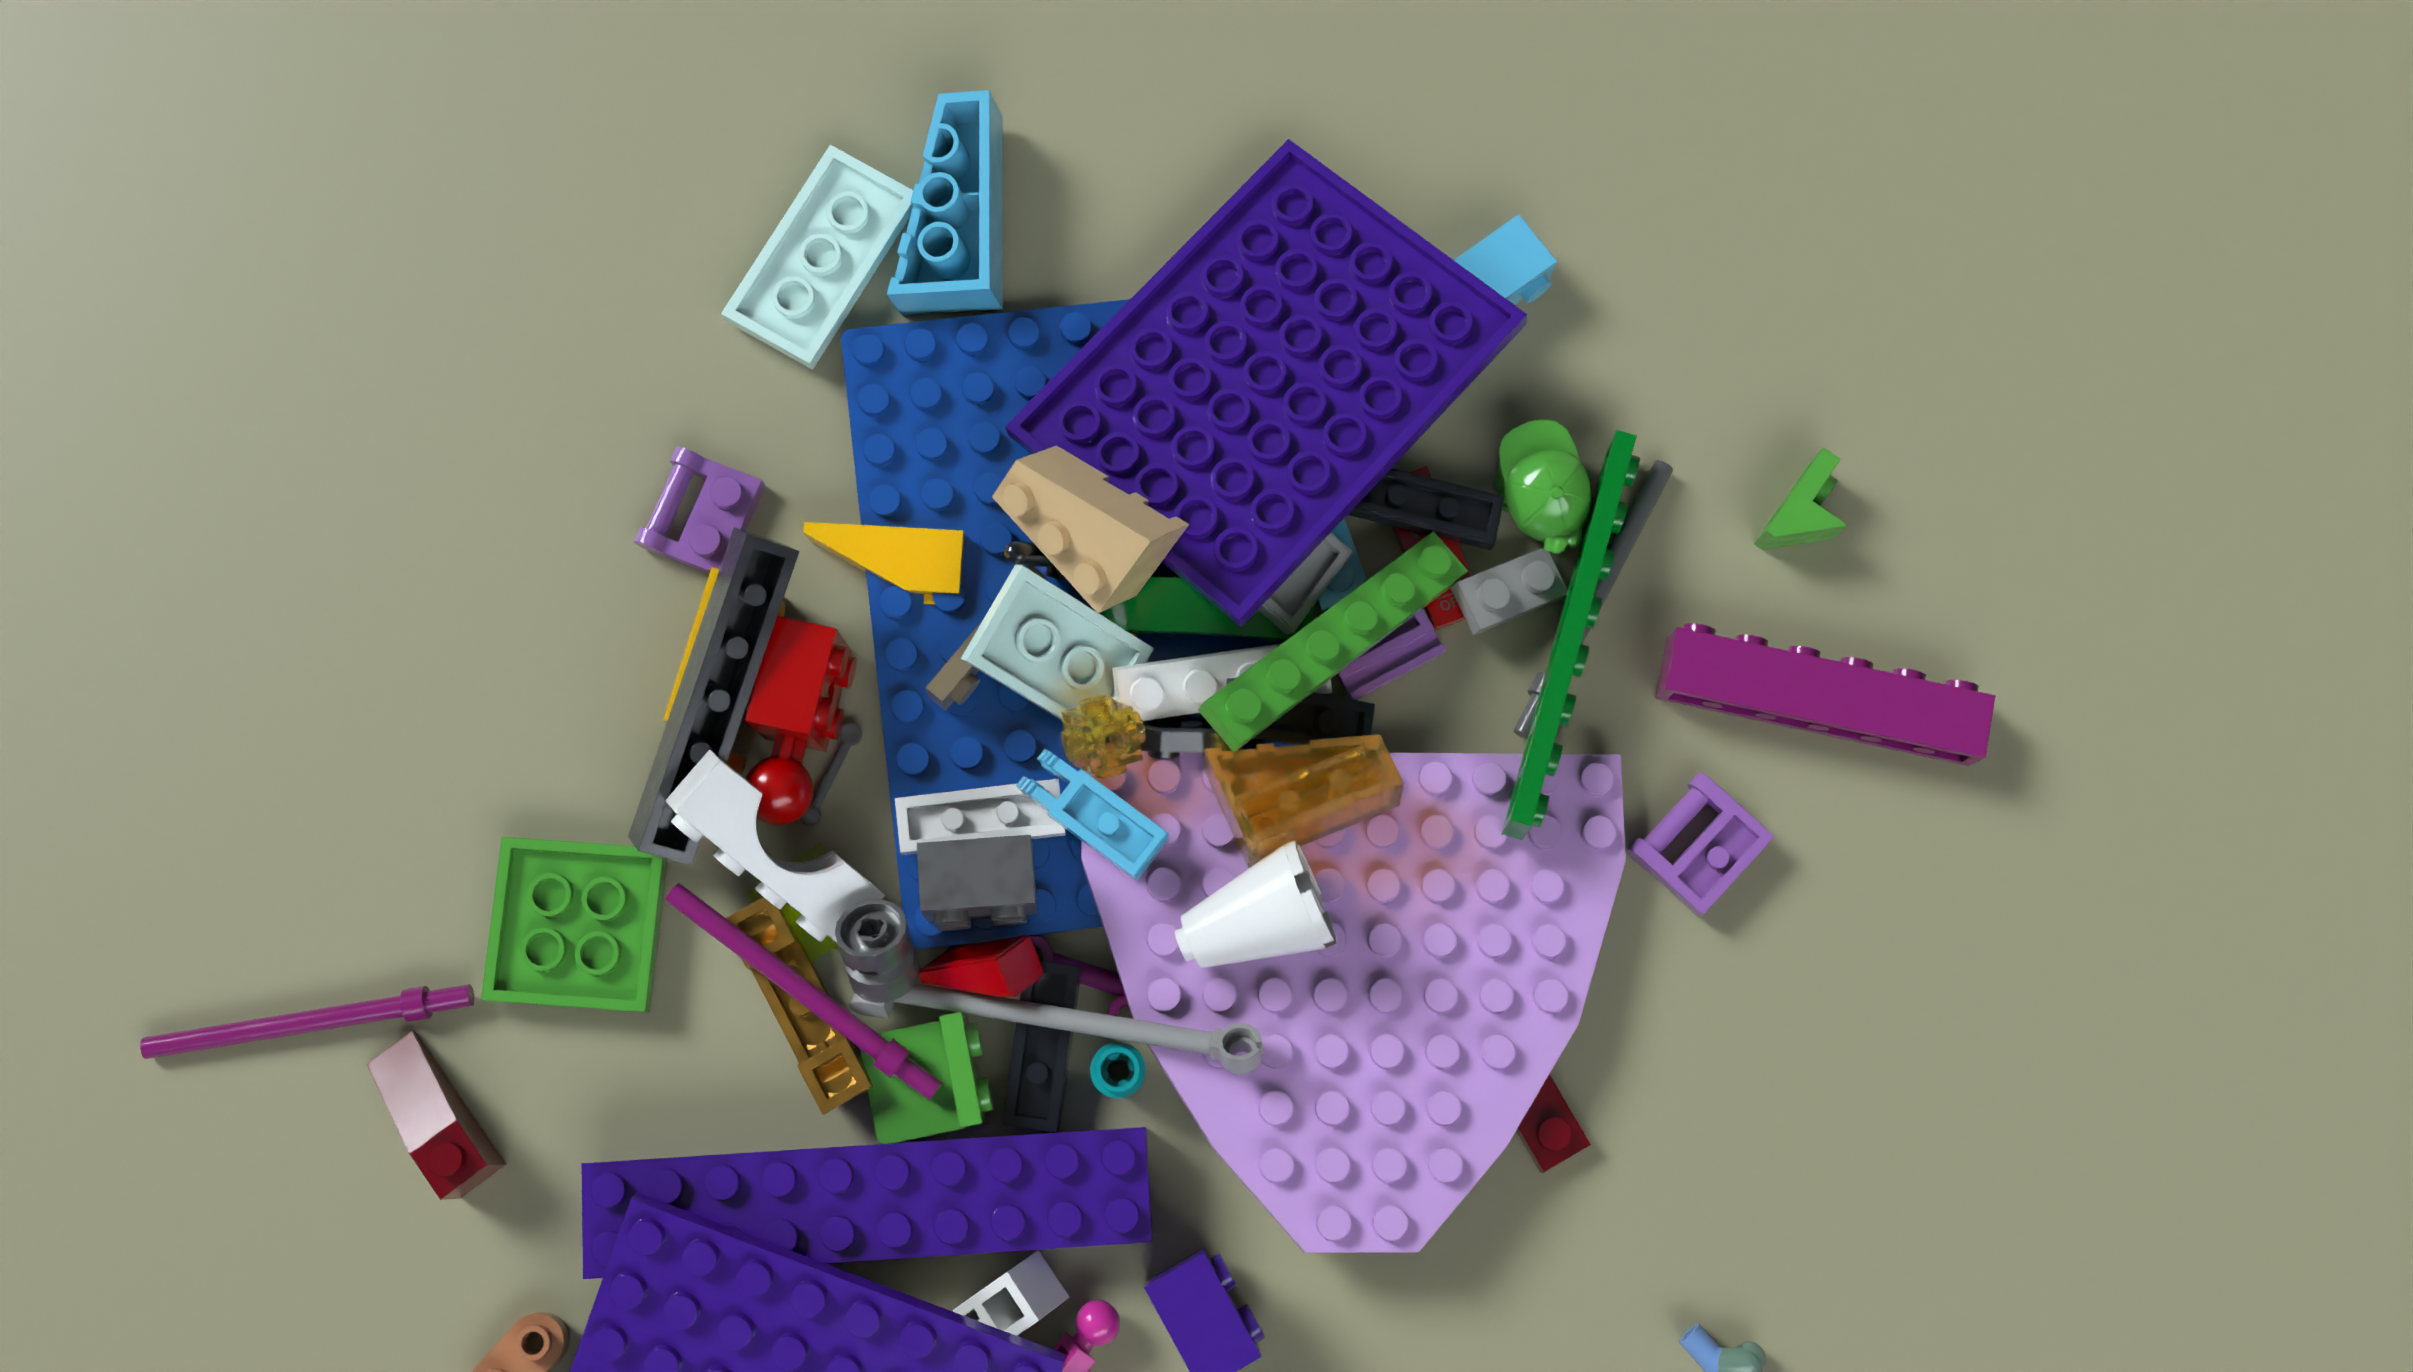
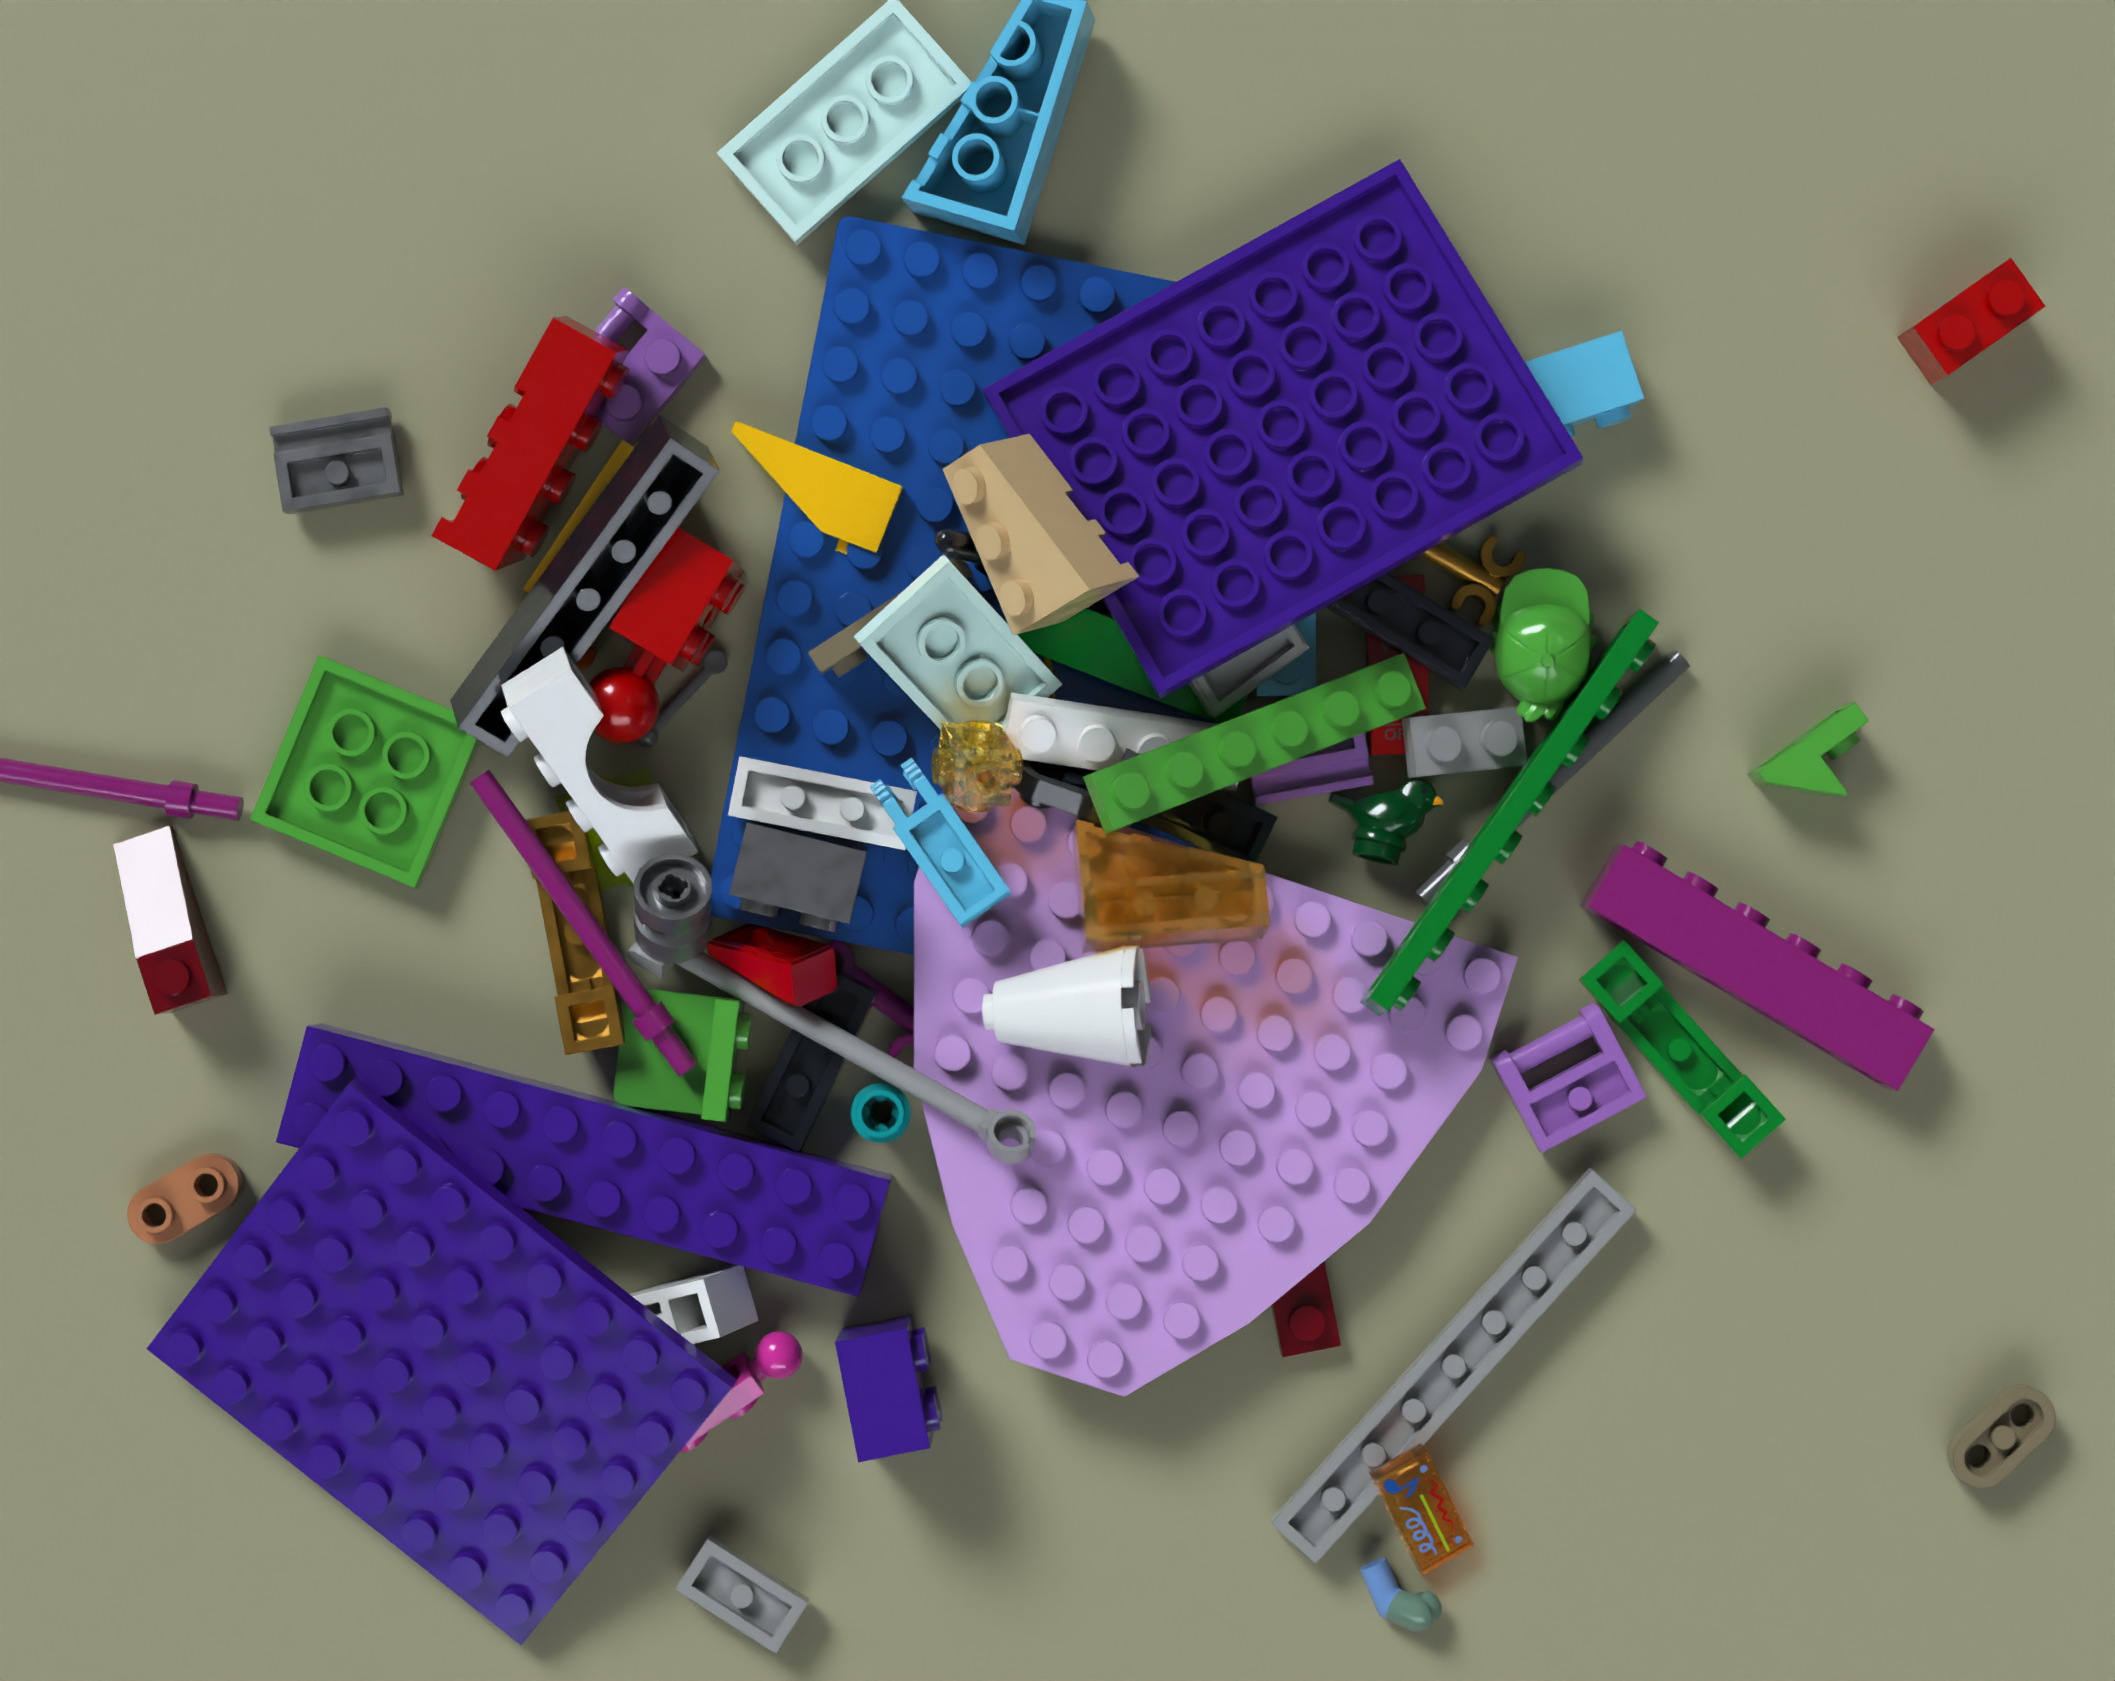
camera: 20 degrees right, 10 degrees up
none -> flat silver plate [269,407,404,515]
none -> red wedge [431,316,629,571]
none -> light grey plate [1270,1168,1637,1564]
none -> dark green animal [1328,779,1444,865]
none -> clear orange tile [1369,1443,1474,1575]
none -> pearl gold bar [1418,535,1525,627]
none -> green slope [1579,940,1786,1159]
none -> red brick [1897,258,2046,385]
none -> dark tan plate [1947,1384,2056,1488]

